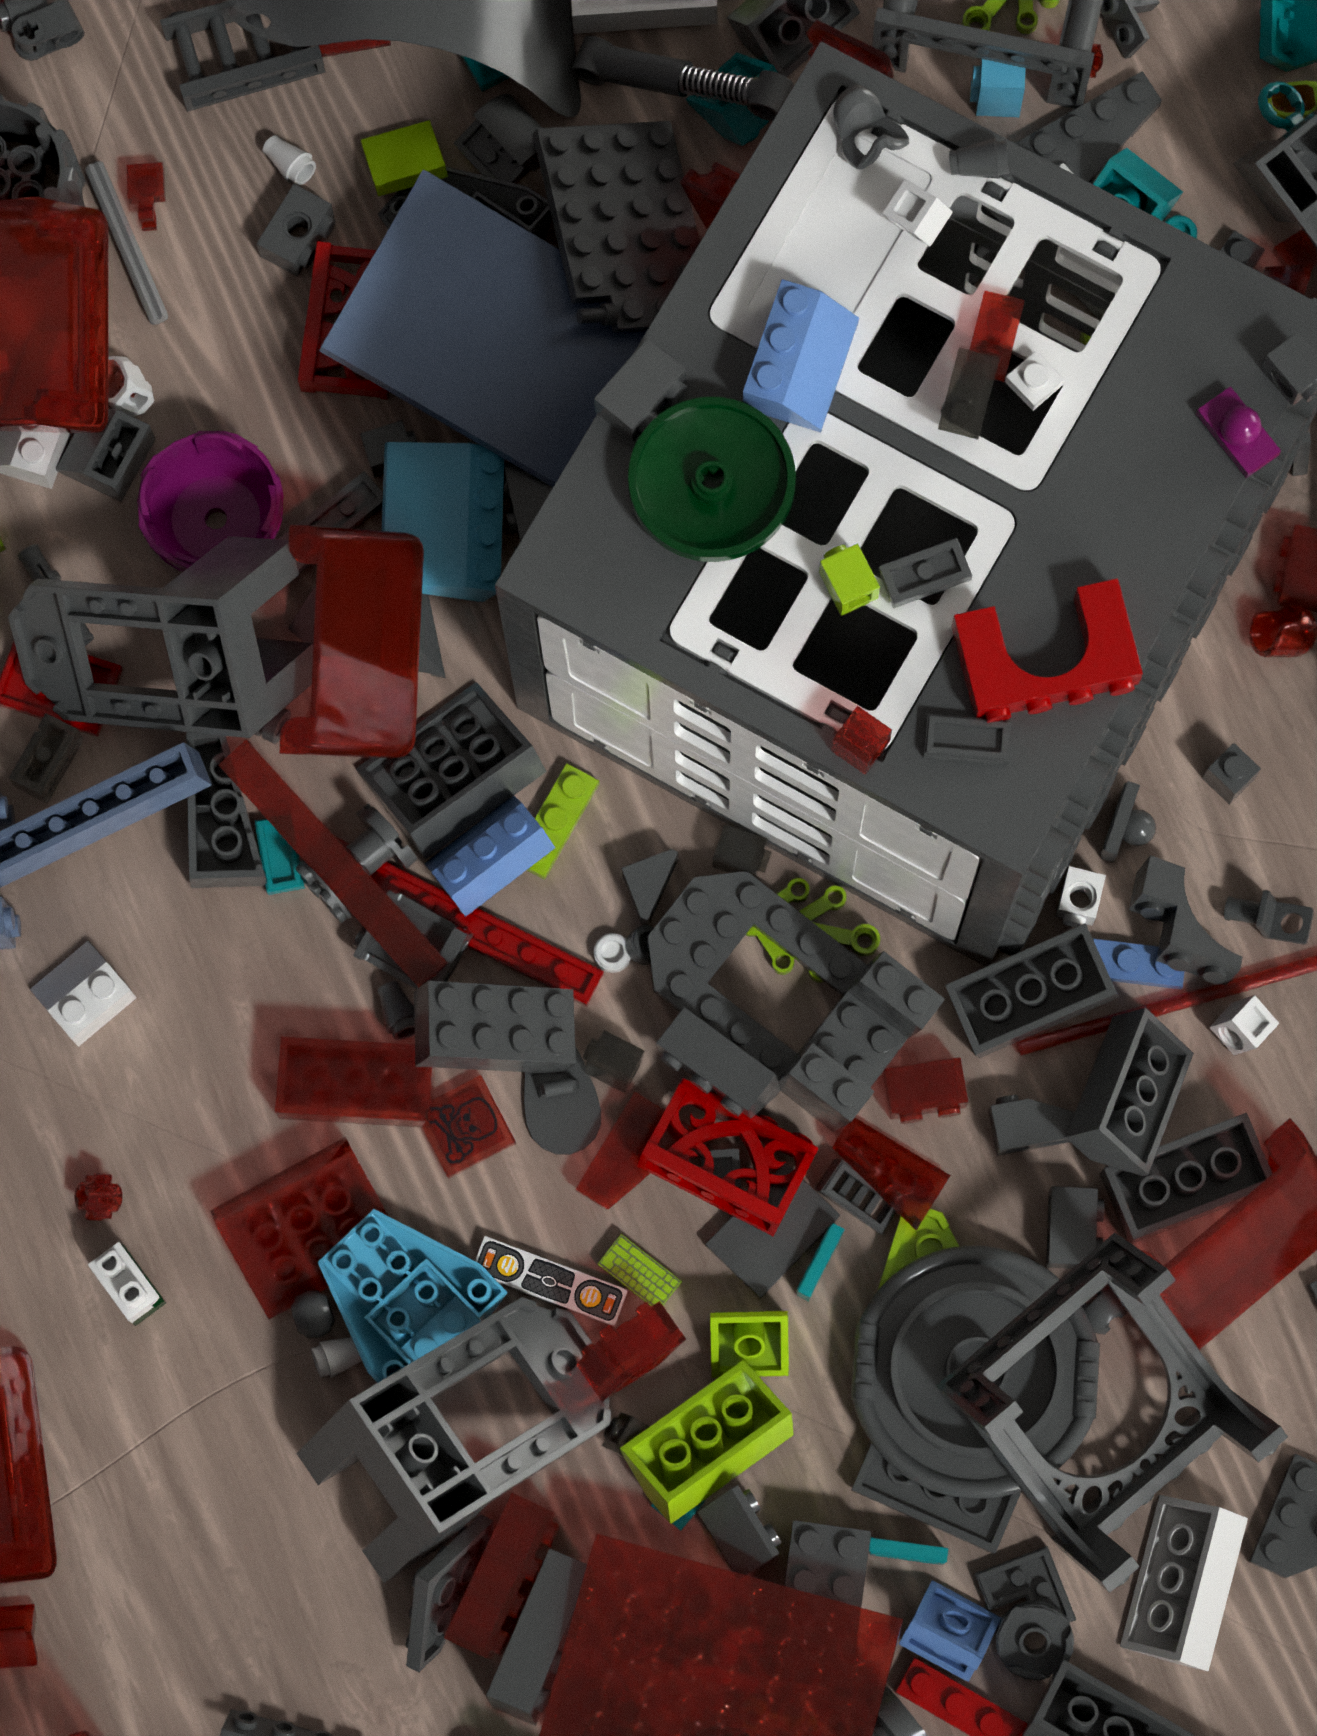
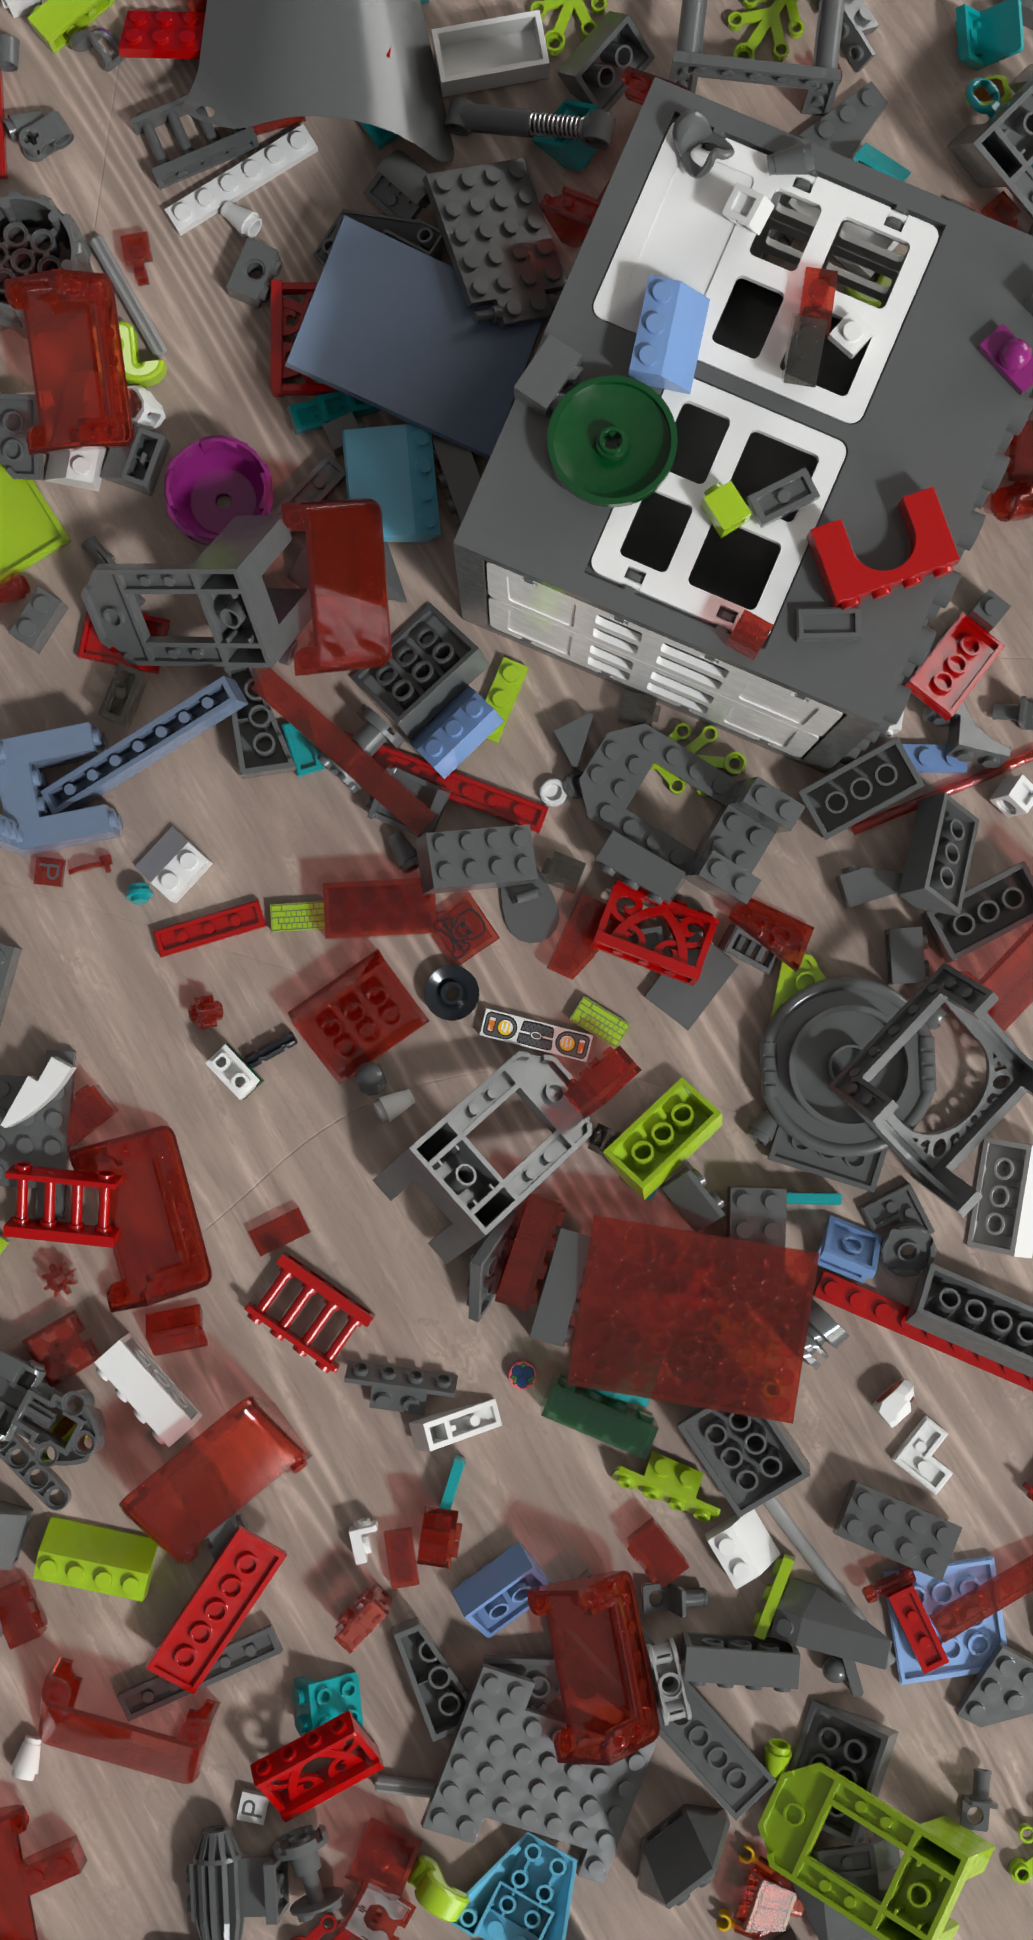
camera: 10 degrees left, 10 degrees up
medium azure wedge [318,1209,508,1383] -> none
lime tile [360,120,448,196] -> none
lime slope [710,1311,789,1378] -> none
teal tile [796,1223,845,1302] -> none
clear red brick [883,1057,968,1124] -> none
medium azure brick [970,59,1026,118] -> none
none -> lime animal [109,321,168,388]
none -> teal plate [125,883,153,905]
none -> red tile [153,900,267,958]
none -> white plate [164,124,318,236]
none -> red fence [244,1251,375,1373]
none -> black axle [245,1031,298,1068]
none -> clear red tile [249,1207,311,1257]
none -> lime tile [270,901,327,933]
none -> teal slope [287,391,382,435]
none -> black dish [424,965,479,1021]
none -> dark grey cone [747,1108,778,1146]
none -> tile [904,612,1005,722]

